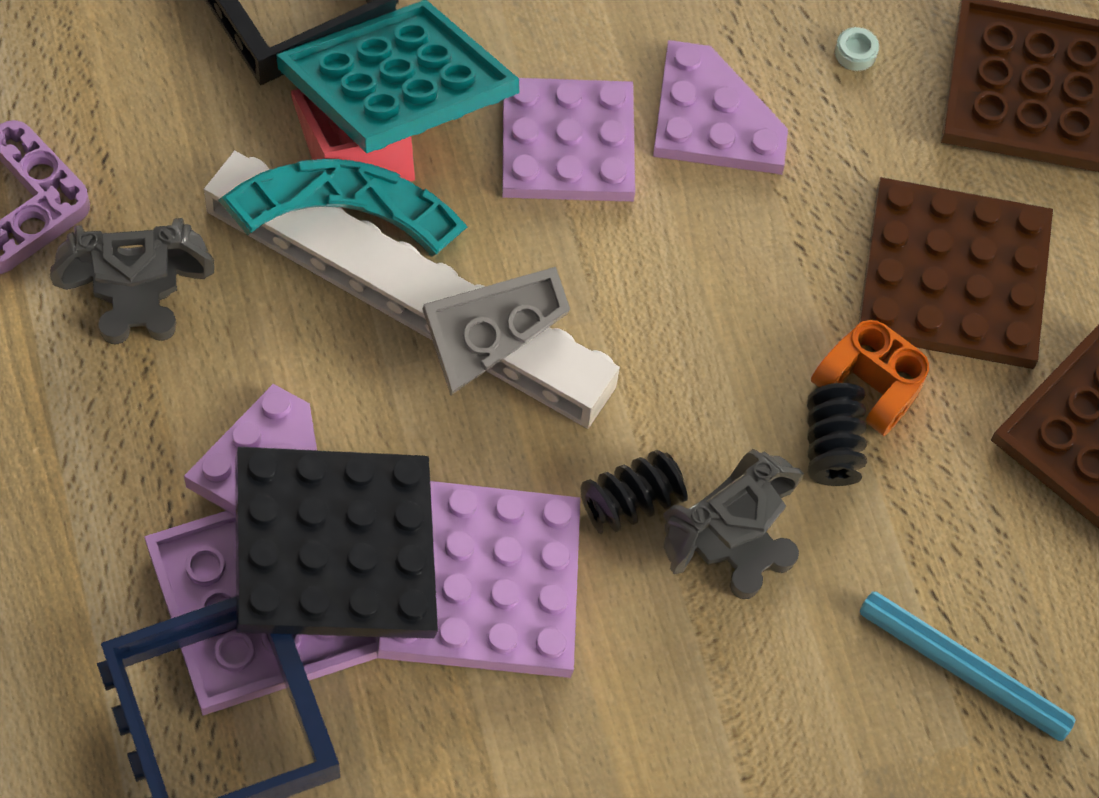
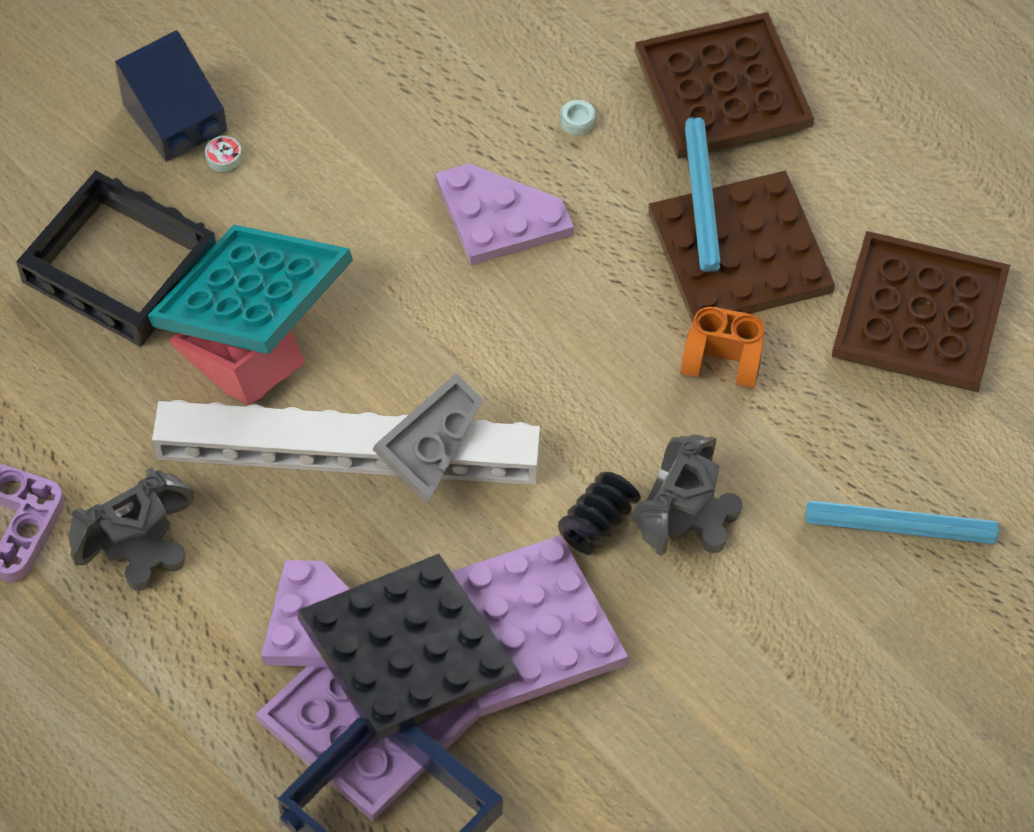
camera: 20 degrees left, 5 degrees down
teal tile [218,159,468,257] -> none
lavender plate [502,78,635,202] -> none
black piece [807,383,867,486] -> none
none -> medium azure axle [685,118,720,272]

